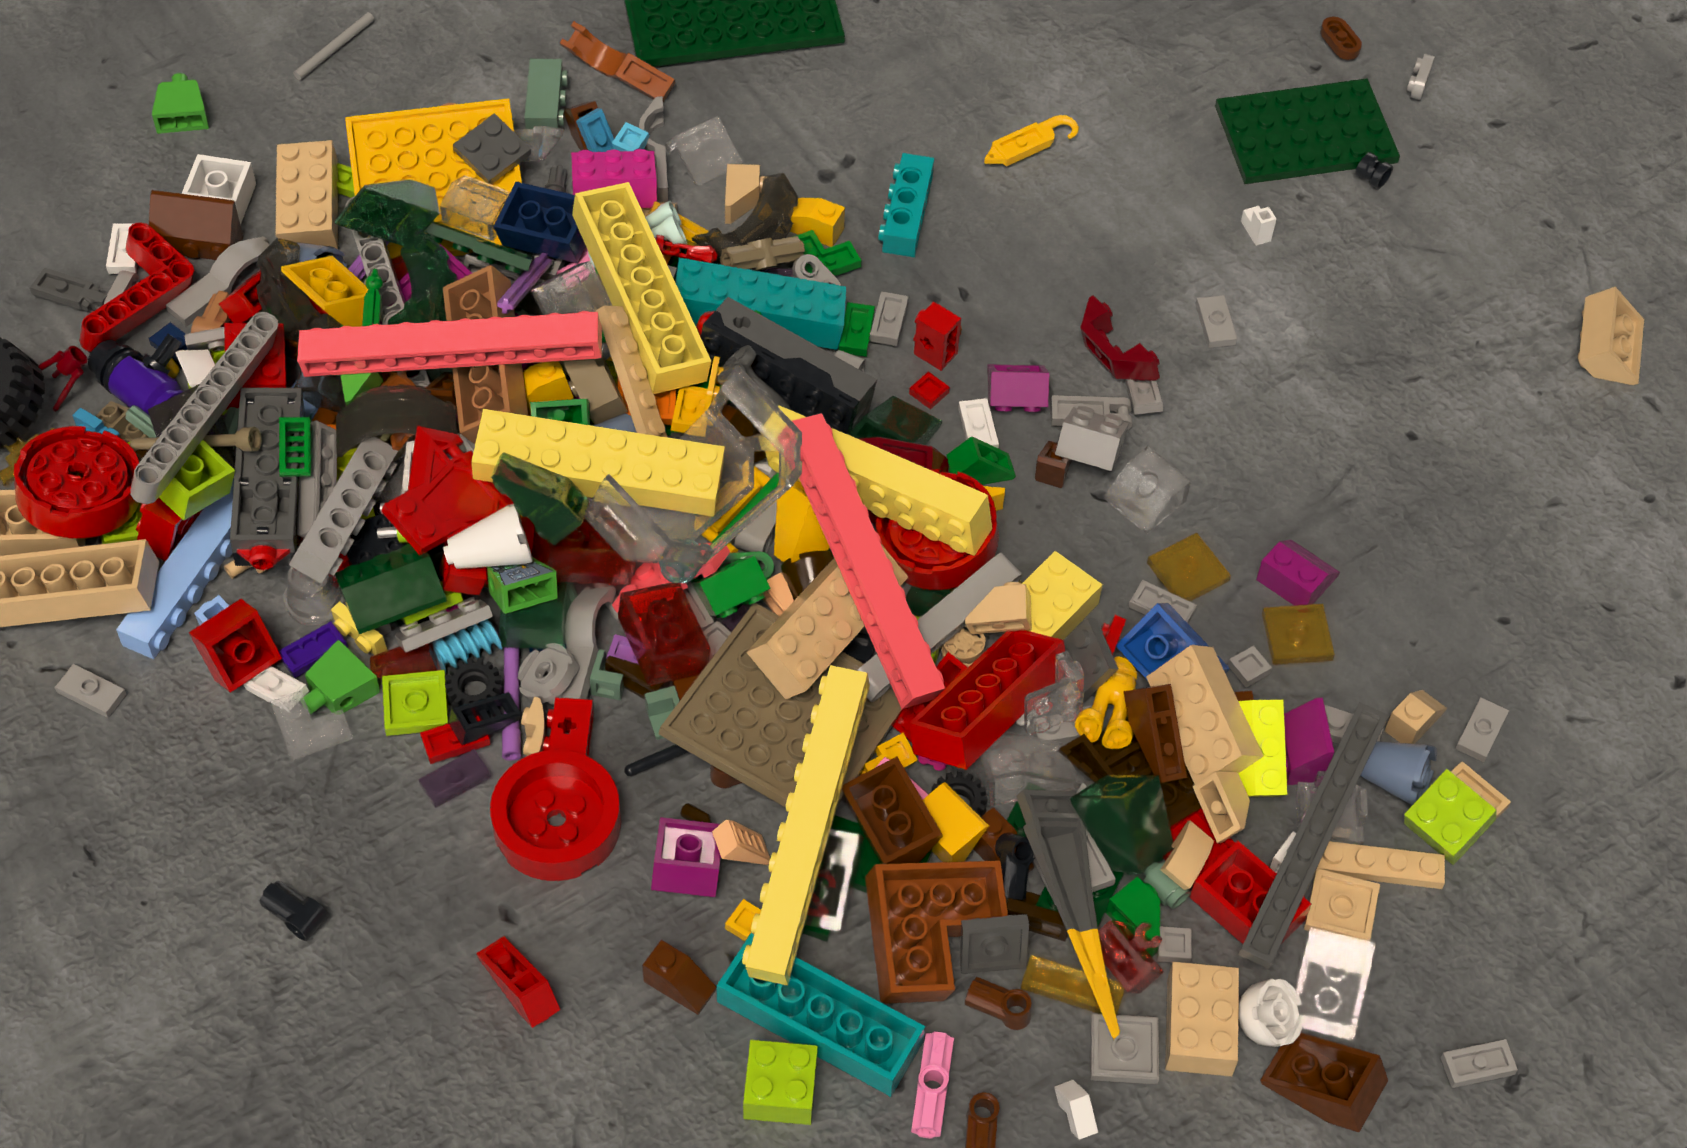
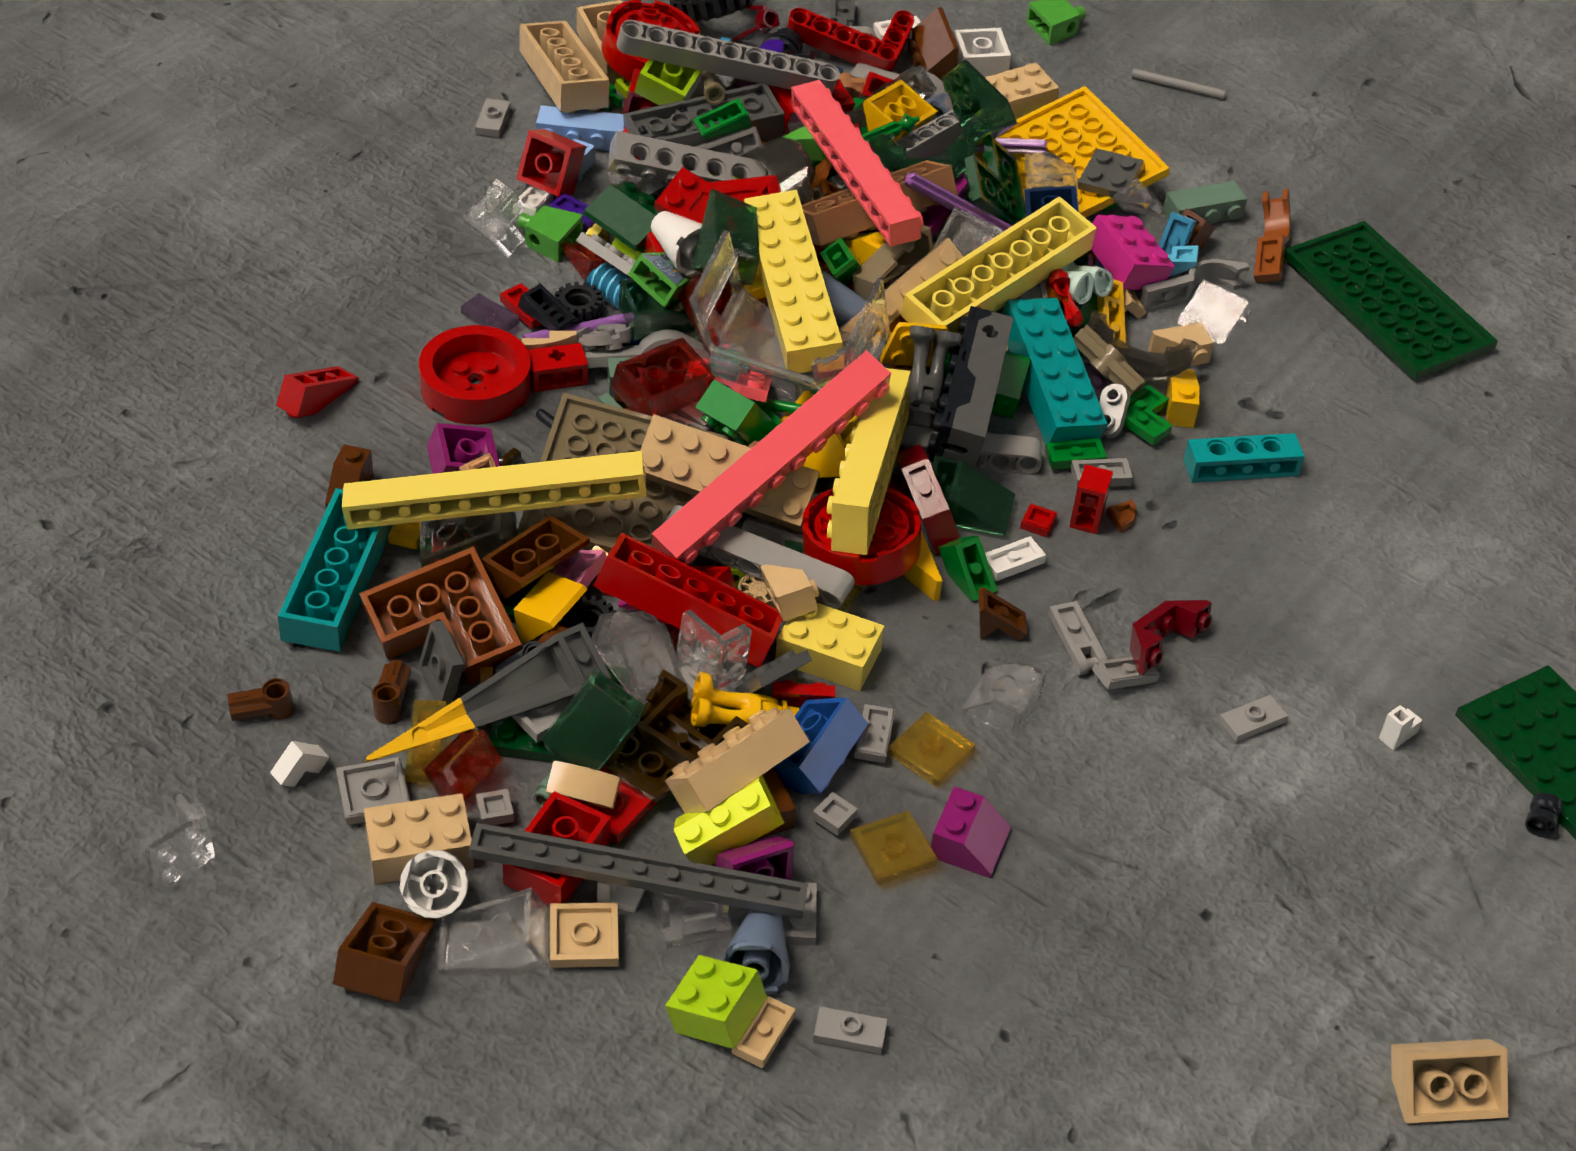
camera: 70 degrees right, 10 degrees down
black piece [259,881,329,941] -> none
lime plate [382,670,449,736] -> none
lime brick [743,1040,818,1125] -> none
bright pink piece [911,1031,954,1139] -> none
yellow plate [984,115,1079,167] -> none
magenta slope [987,364,1049,412] -> none
light grey brick [1055,406,1129,471] -> none
green slope [1106,876,1160,958] -> none
reddish brown slope [1123,684,1187,783] -> none
tan slope [1192,771,1250,843] -> none
tan plate [1314,841,1445,889] -> none
tan slope [1385,690,1447,744] -> none
light grey plate [1440,1039,1518,1088] -> none

